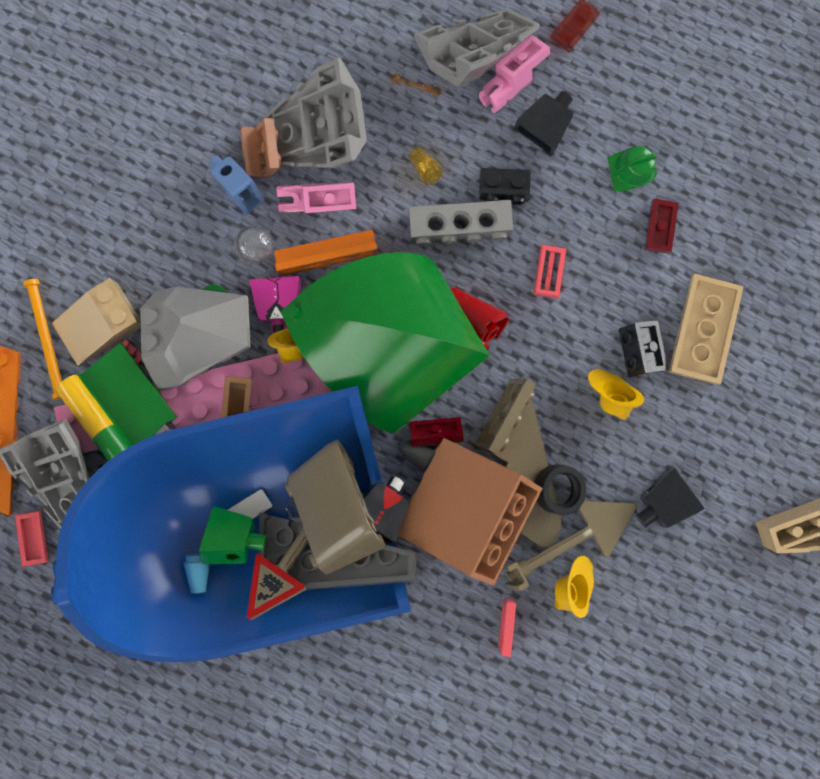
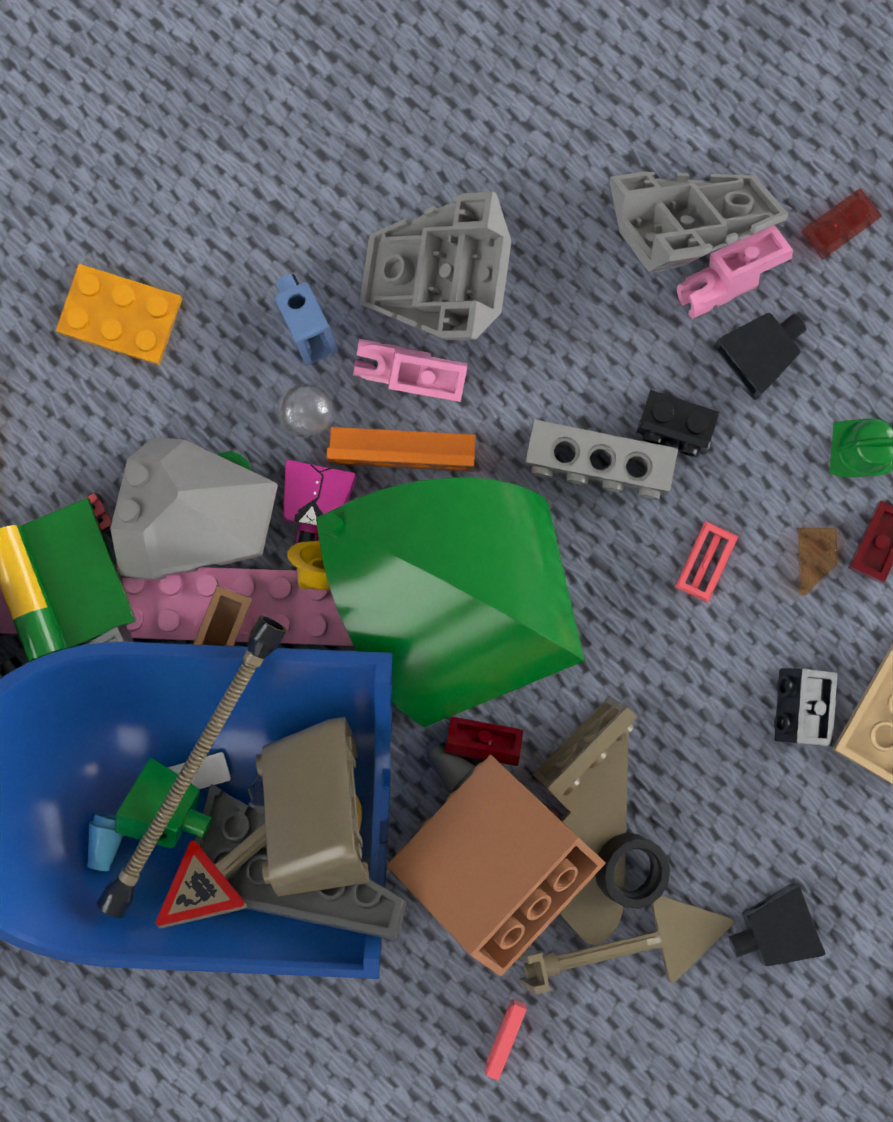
camera: 25 degrees right, 0 degrees up
tan slope [52,278,141,366] -> none
nougat bracket [240,118,281,178] -> none
black torso [362,476,409,545] -> none
clear orange hinge [392,73,441,97] -> none
clear yellow cone [409,147,443,185] -> none
red cone [450,287,509,350] -> none
yellow piece [554,556,594,618] -> none
yellow piece [588,369,644,420] -> none
none -> light orange plate [56,264,183,366]
none -> dark tan hose [97,615,287,918]
none -> clear orange tile [798,528,837,596]

